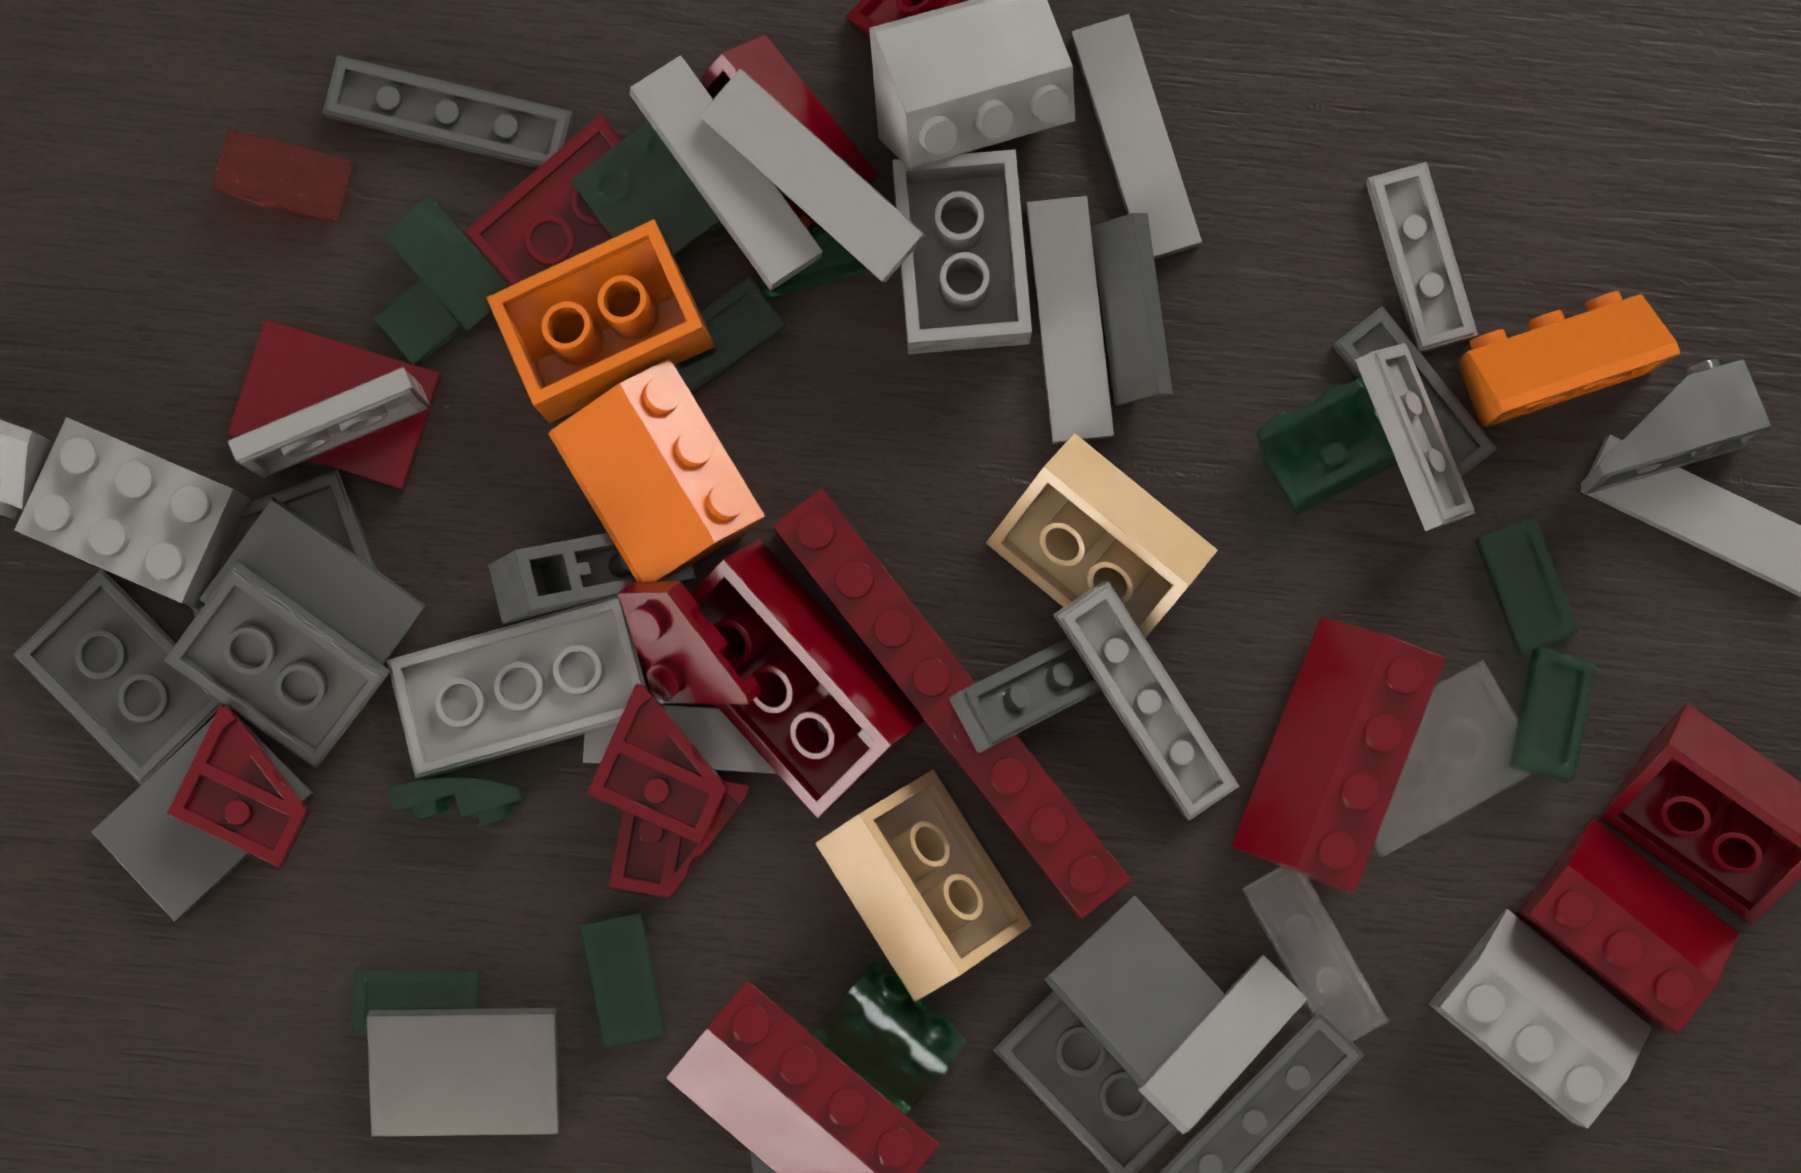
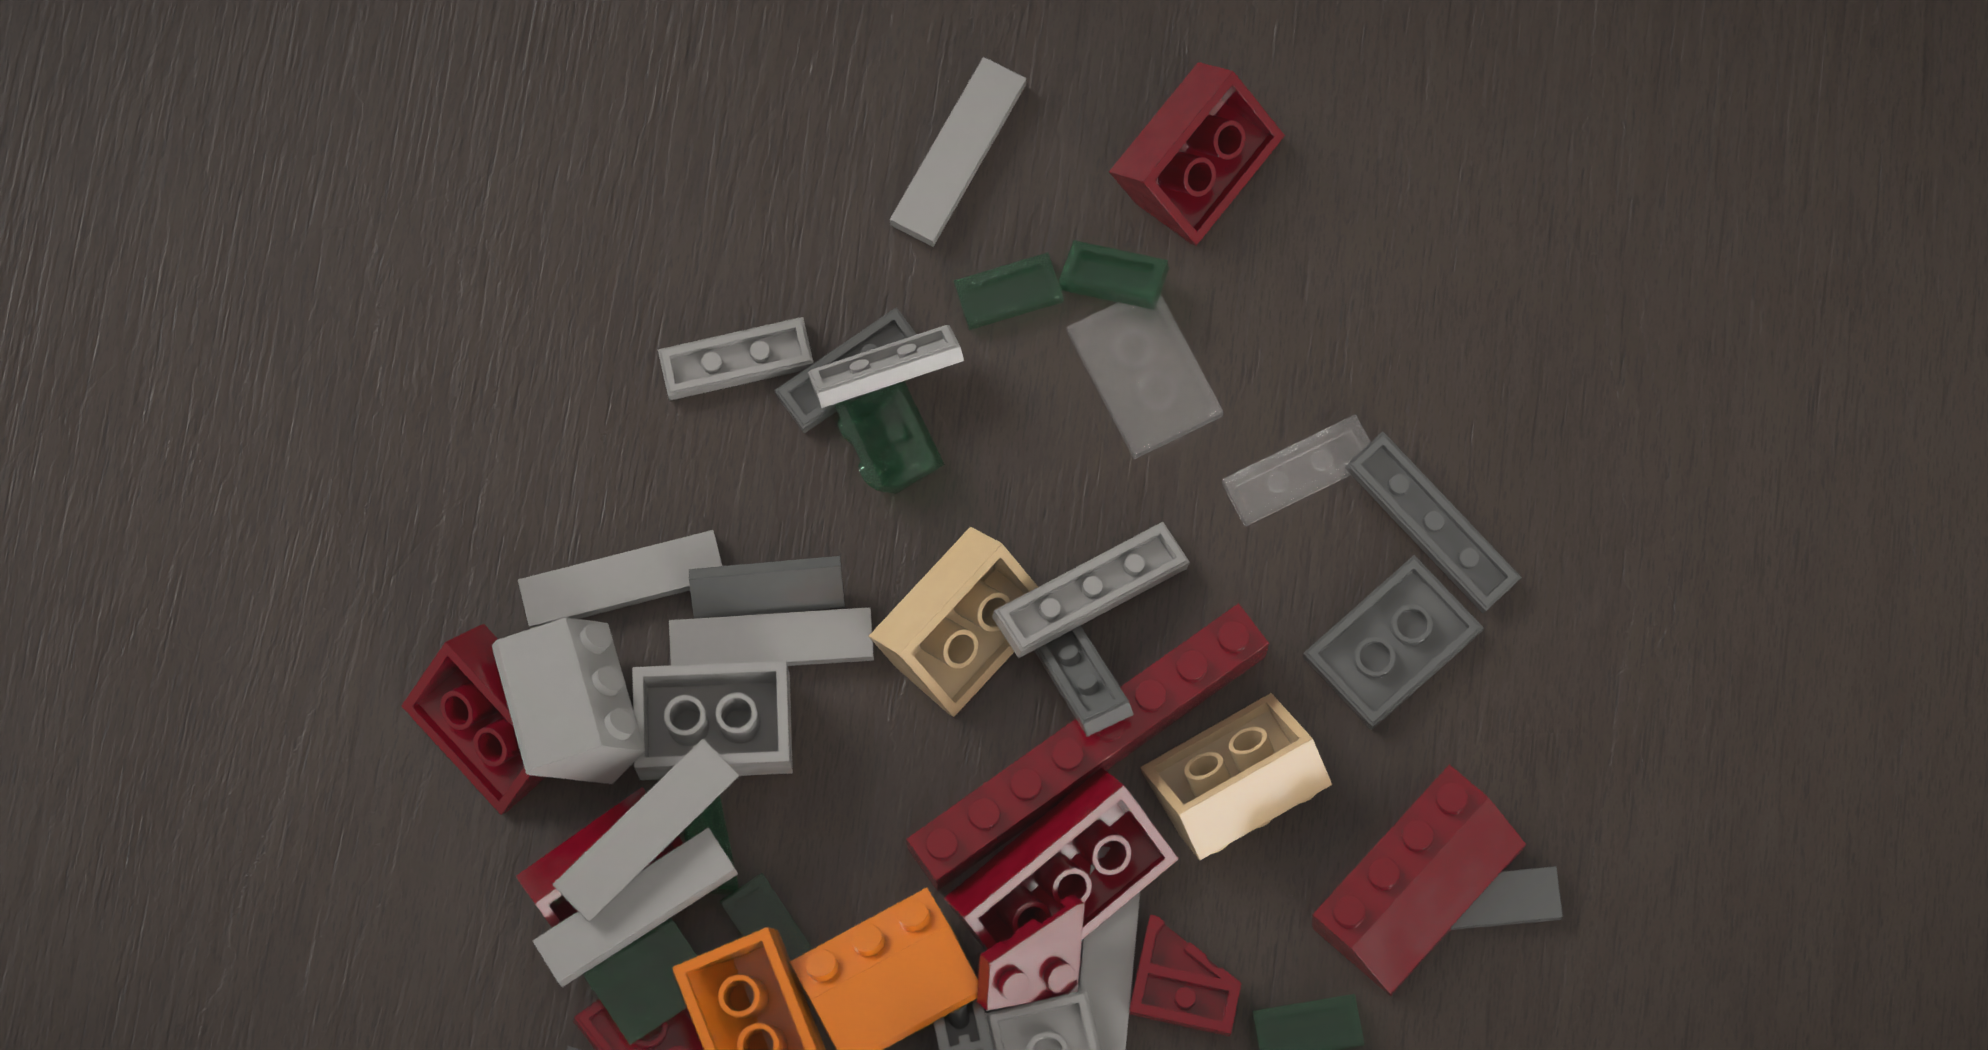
camera: 85 degrees left, 10 degrees down
dark red wing [587,683,728,845] -> none
clear green bracket [812,962,967,1115] -> none
dark grey tile [1044,895,1224,1086] -> none
light grey tile [1138,955,1308,1134] -> none
dark red slope [1231,617,1446,893] -> none
light grey slope [1428,909,1652,1129] -> none
orange slope [1457,291,1681,429] -> none
dark red slope [1516,817,1740,1033] -> none
dark grey slope [1580,359,1771,495] -> none

